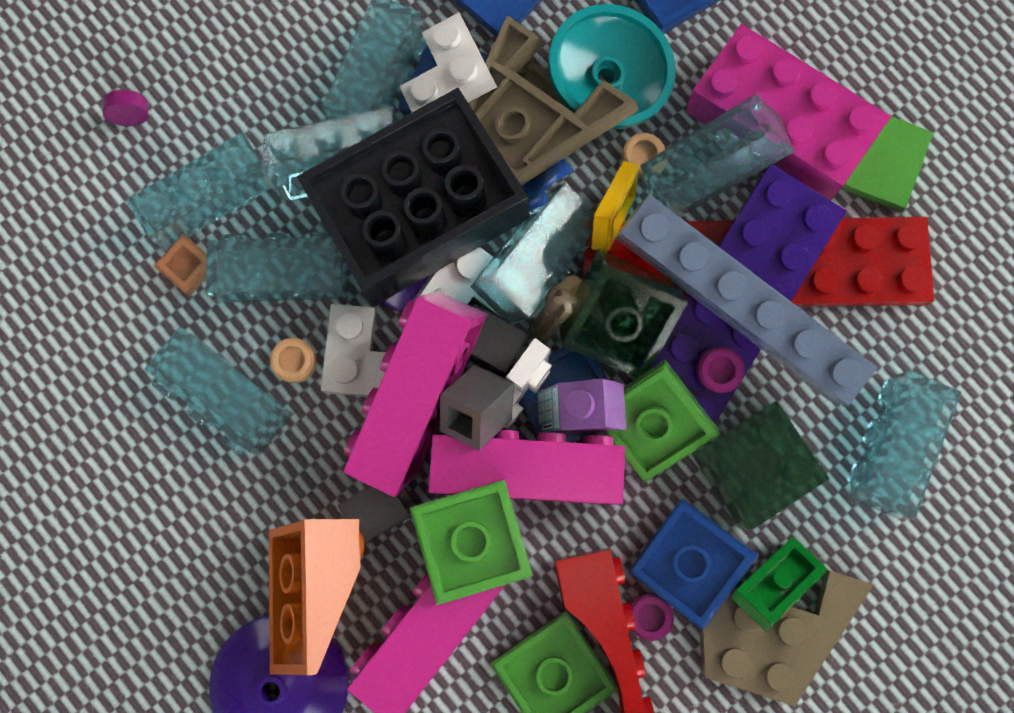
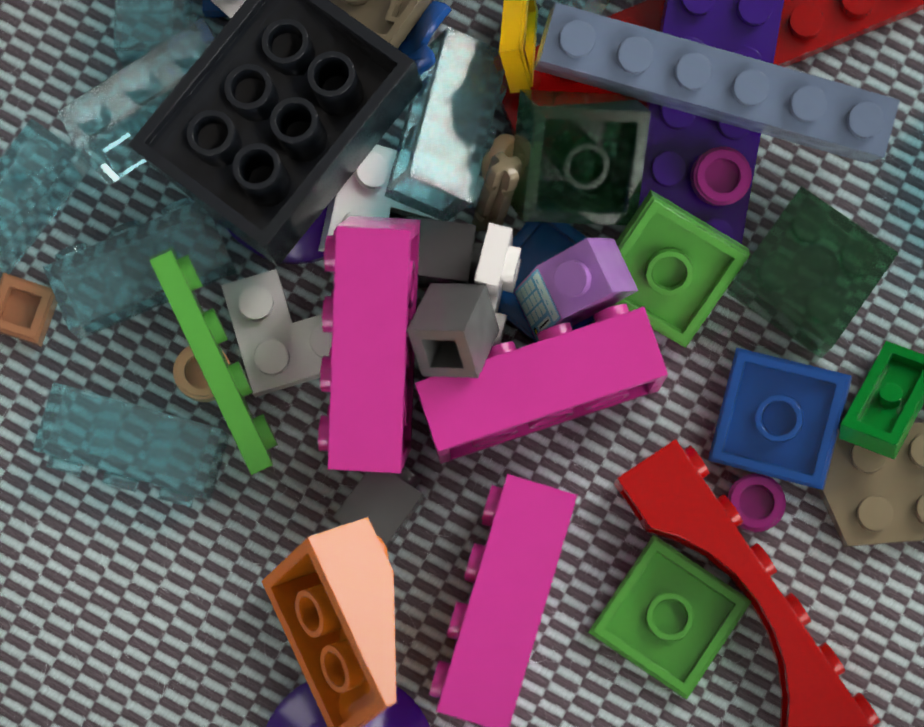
camera: 15 degrees left, 0 degrees up
bright green tile [410,479,533,605] -> none
none -> bright green plate [149,246,278,475]

